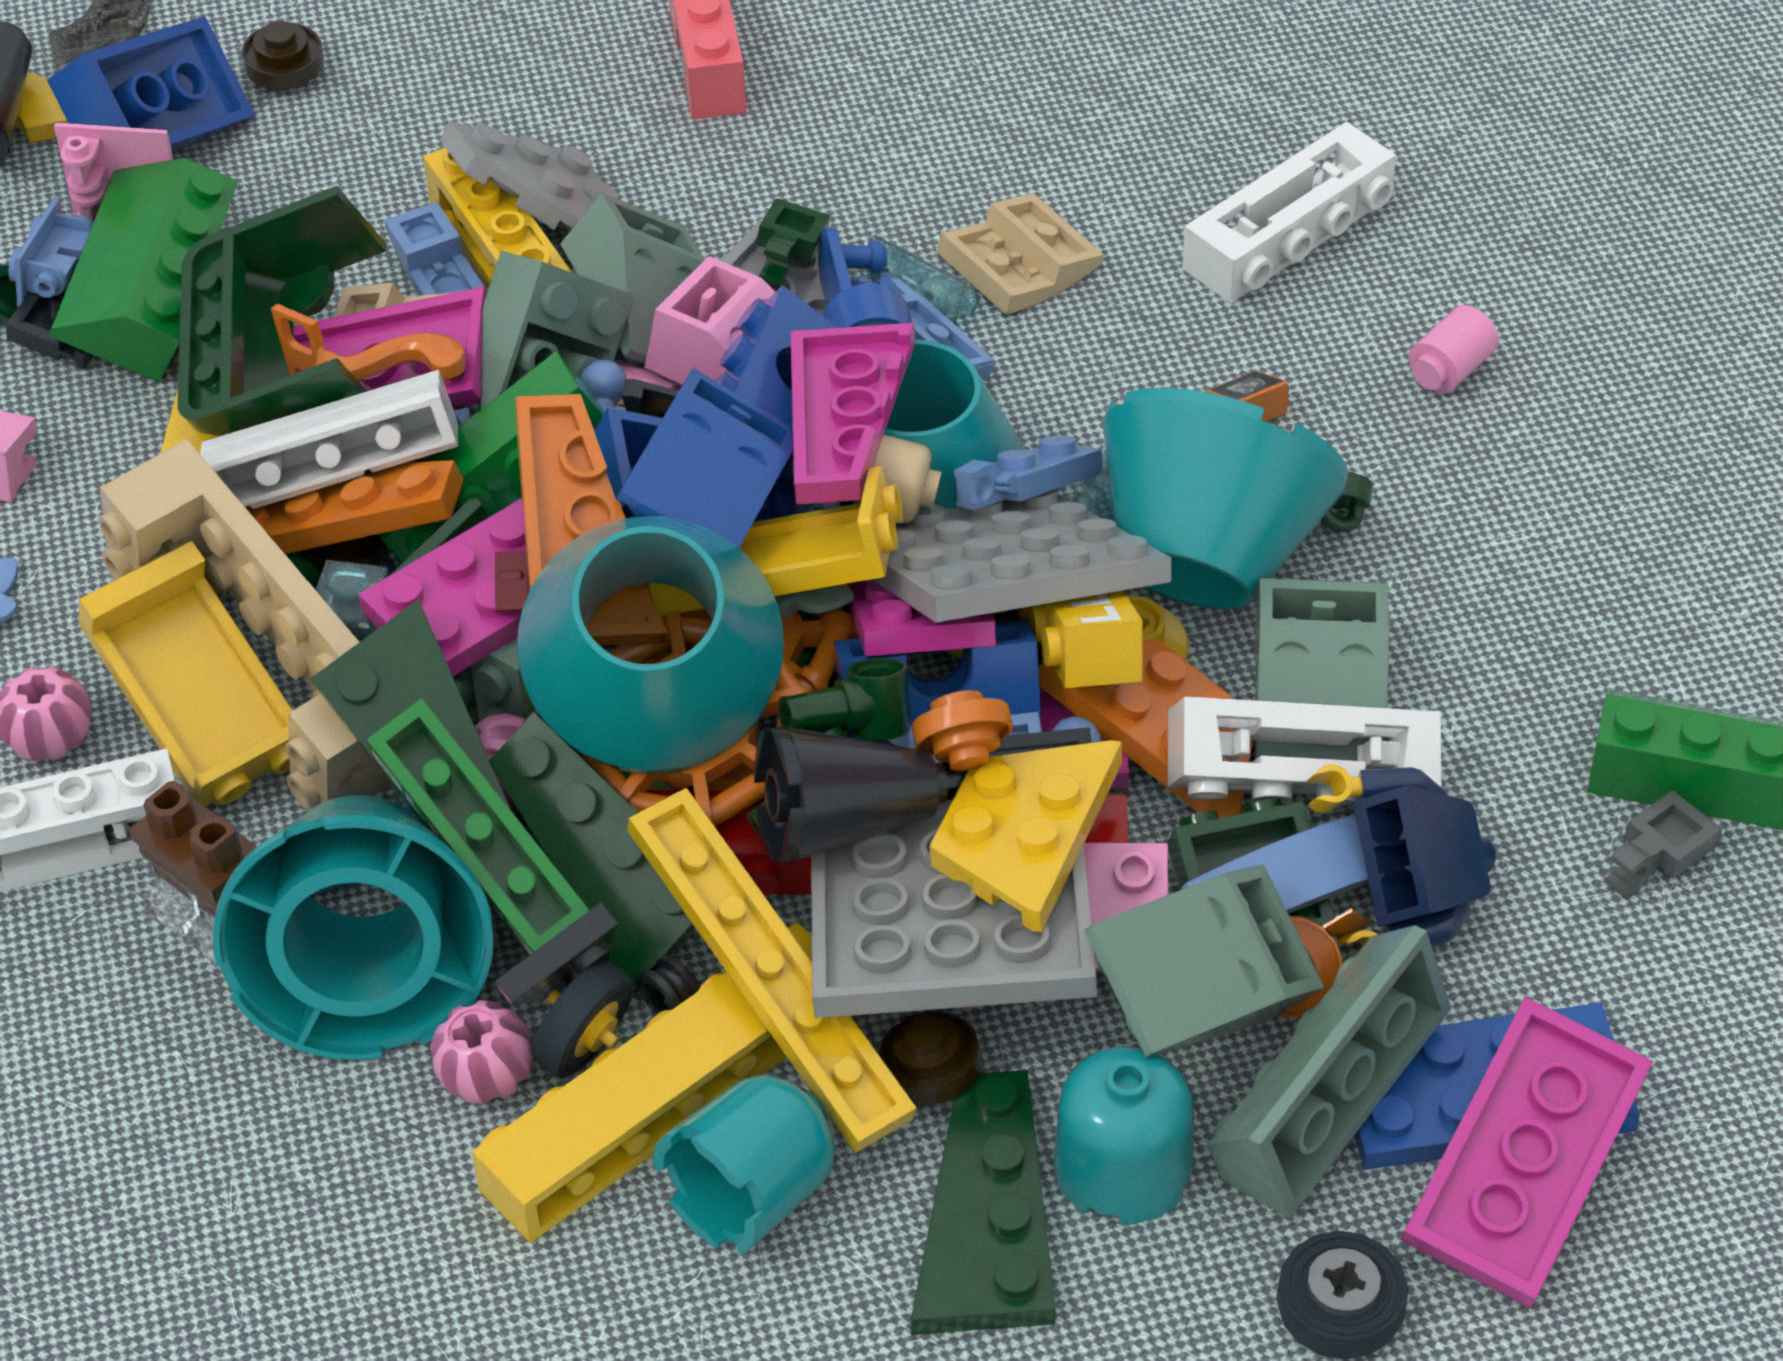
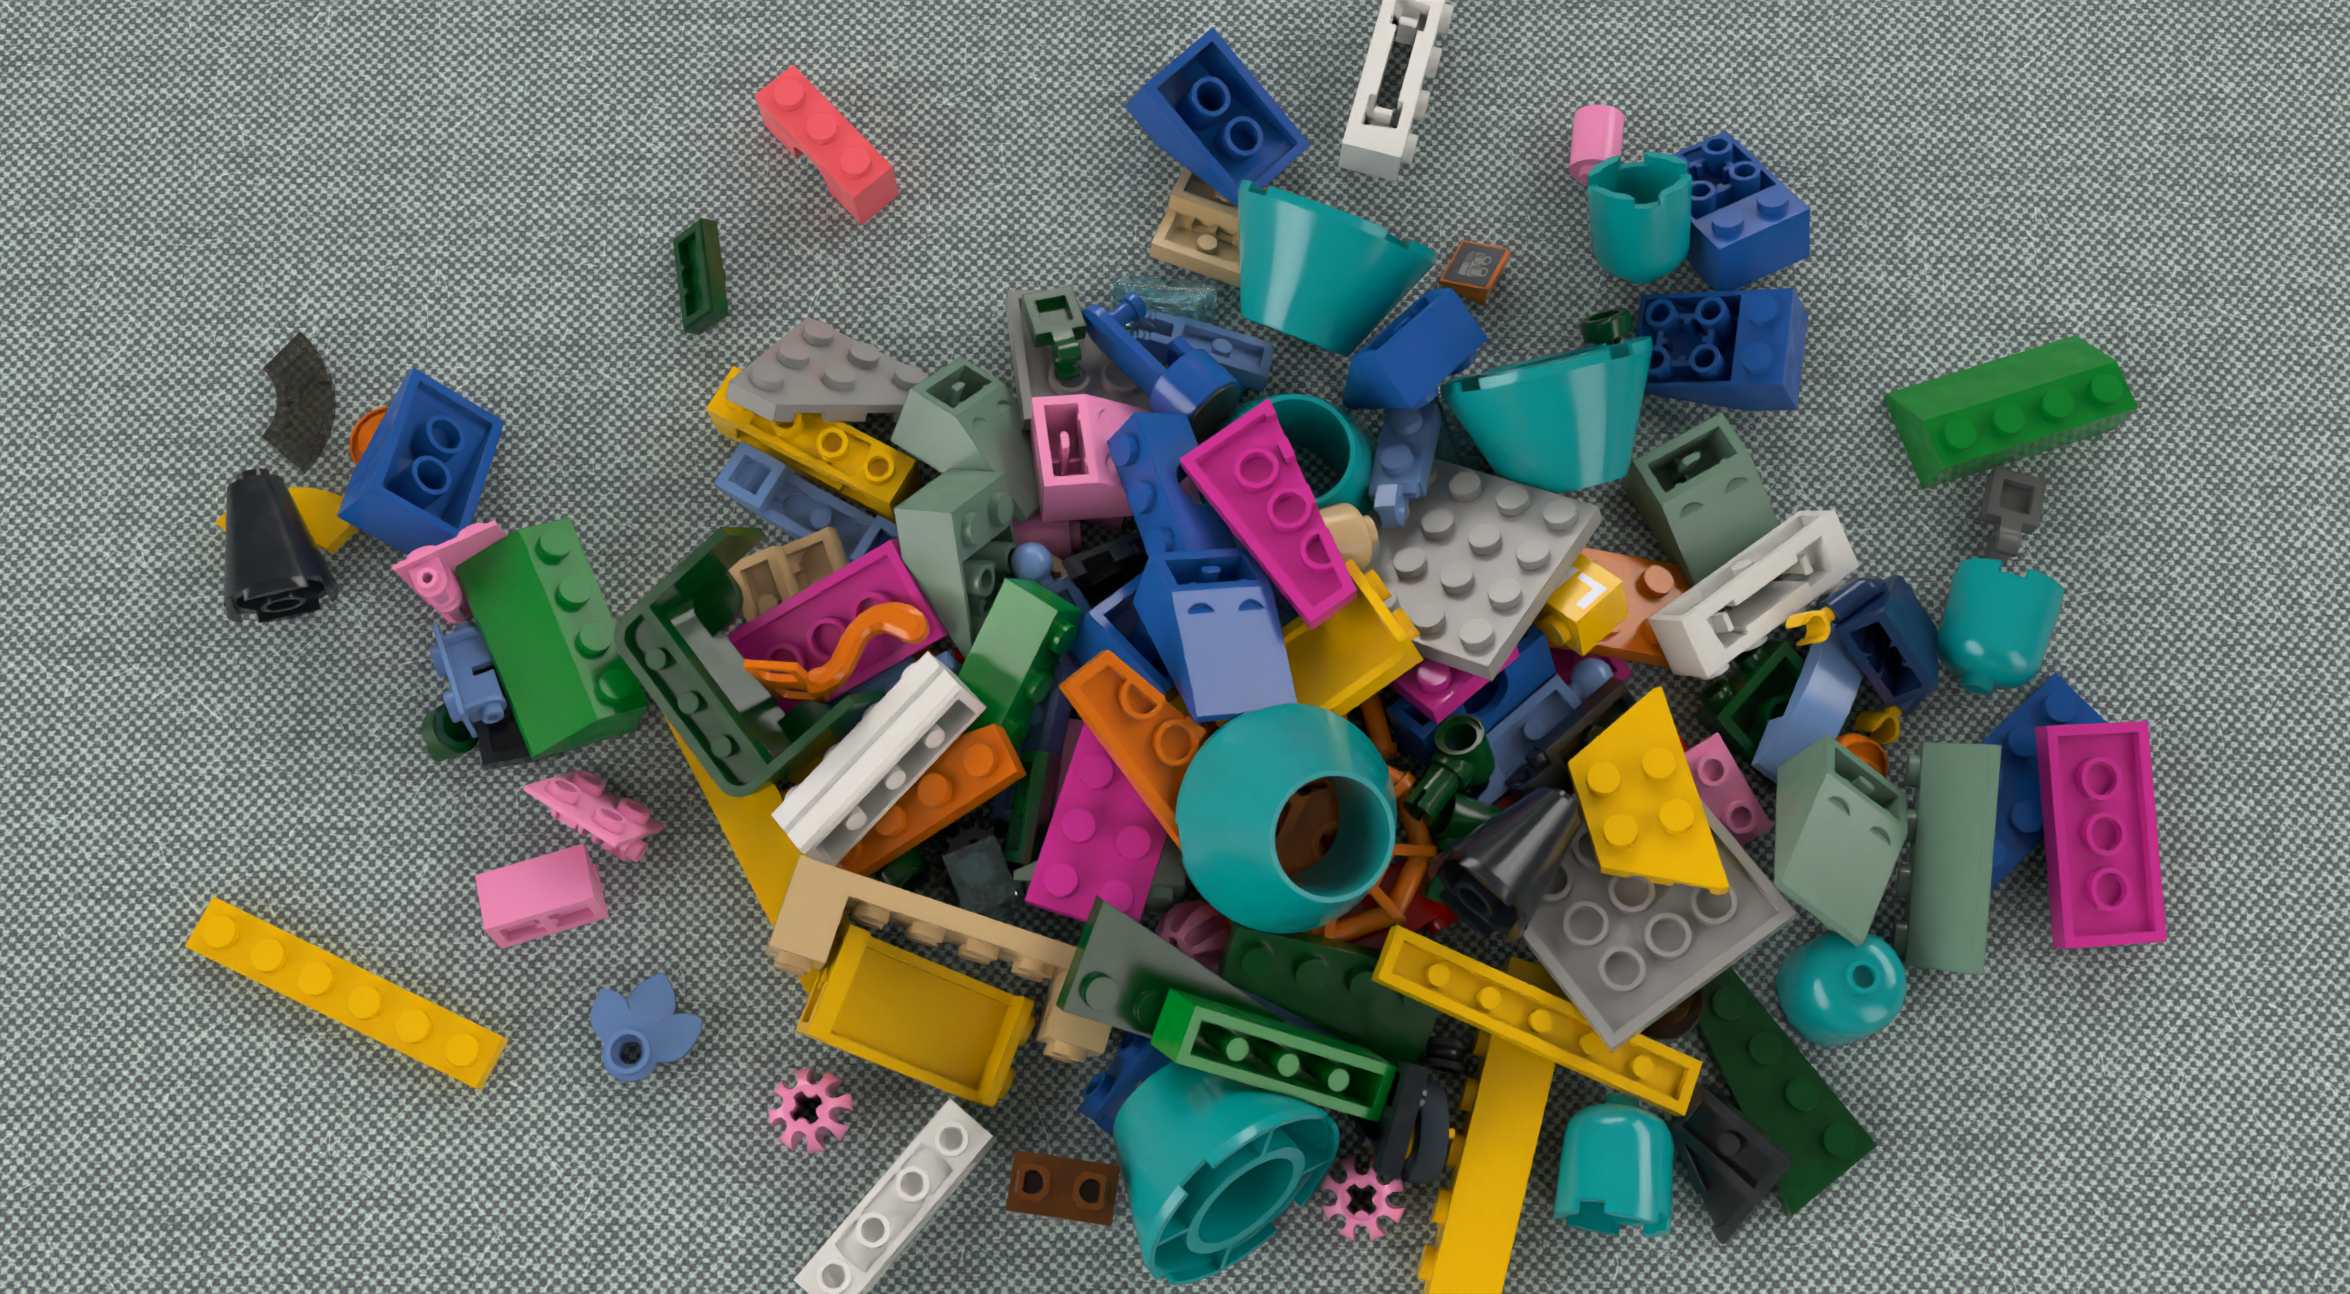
camera: 35 degrees left, 25 degrees up
dark brown plate [241,21,324,89] -> none
dark red piece [495,550,528,613] -> none
orange plate [912,690,1013,771] -> none
black wheel [1276,1230,1409,1360] -> none
orange piece [1323,908,1372,938] -> none
none -> bright pink hinge [523,770,665,862]
none -> dark green plate [673,218,729,335]
none -> blue slope [1124,27,1311,207]
none -> teal cone [1238,180,1438,357]
none -> blue slope [1342,287,1488,410]
none -> teal cylinder [1587,152,1692,284]
none -> blue slope [1635,288,1808,411]
none -> black wing [1667,1082,1796,1245]
none -> blue slope [1672,131,1810,292]
none -> teal cylinder [1937,558,2065,695]

